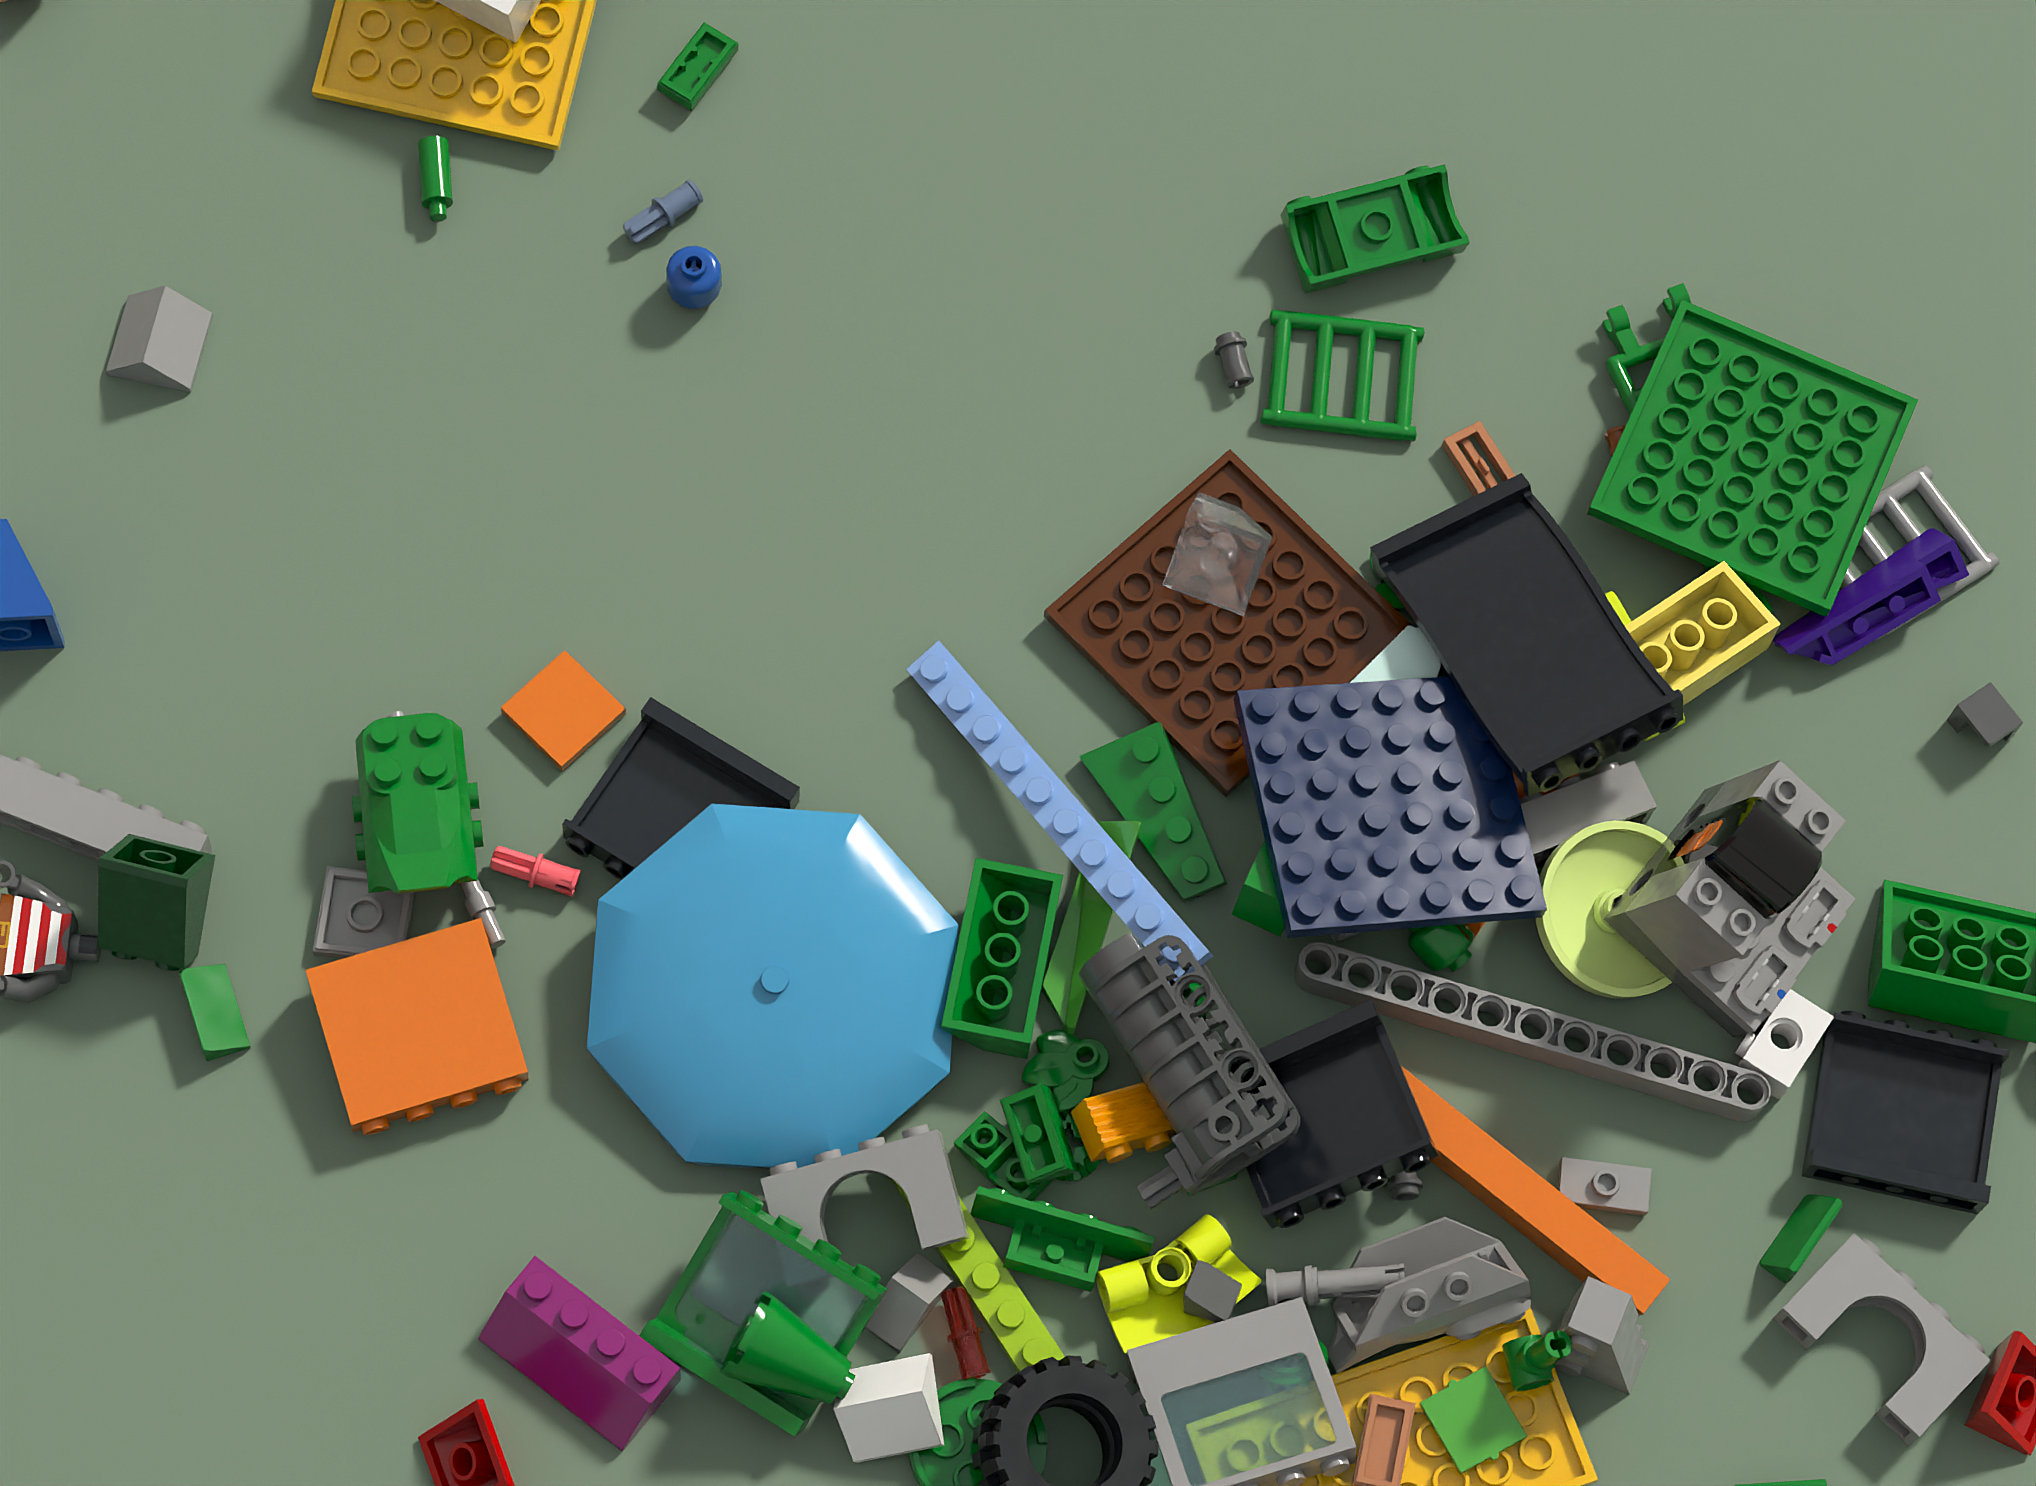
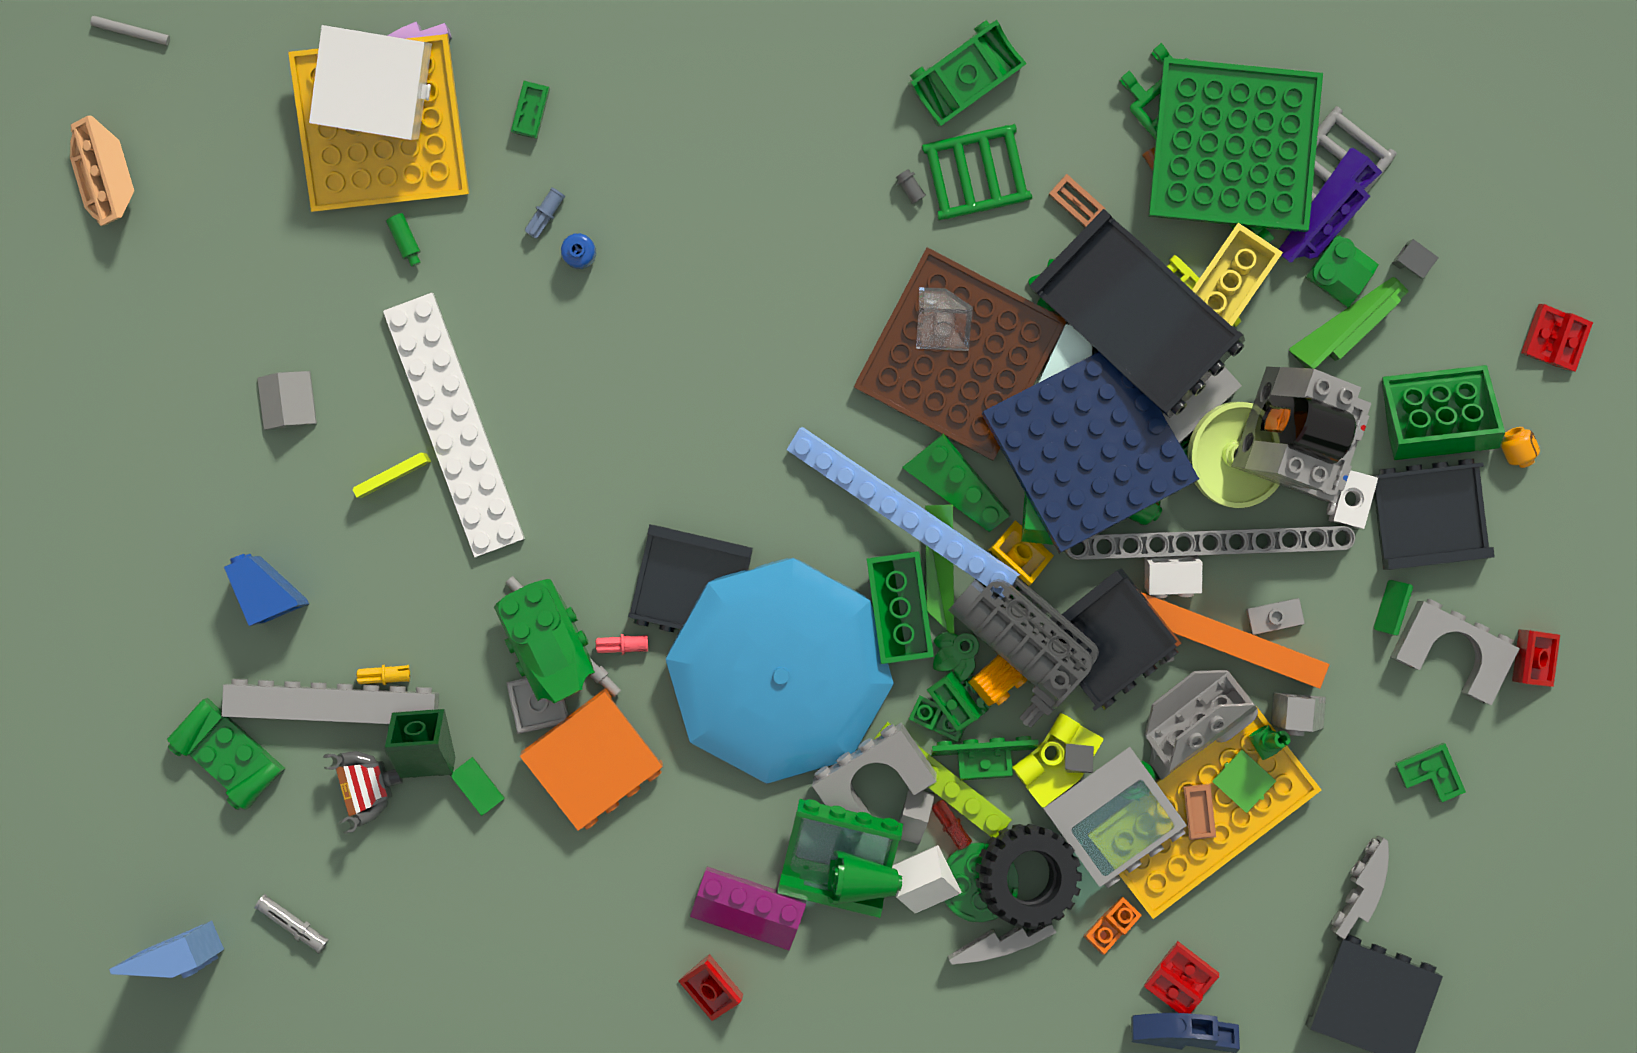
camera: 10 degrees left, 20 degrees up
orange tile [501,650,626,772] -> none
light grey pin [1266,1263,1406,1307] -> none
none -> neon yellow tile [352,452,431,498]
none -> yellow axle [356,664,410,685]
none -> white plate [383,293,525,557]
none -> yellow slope [988,520,1054,586]
none -> white brick [1144,555,1203,598]
none -> bright green wedge [1289,277,1409,369]
none -> green slope [1305,234,1379,308]

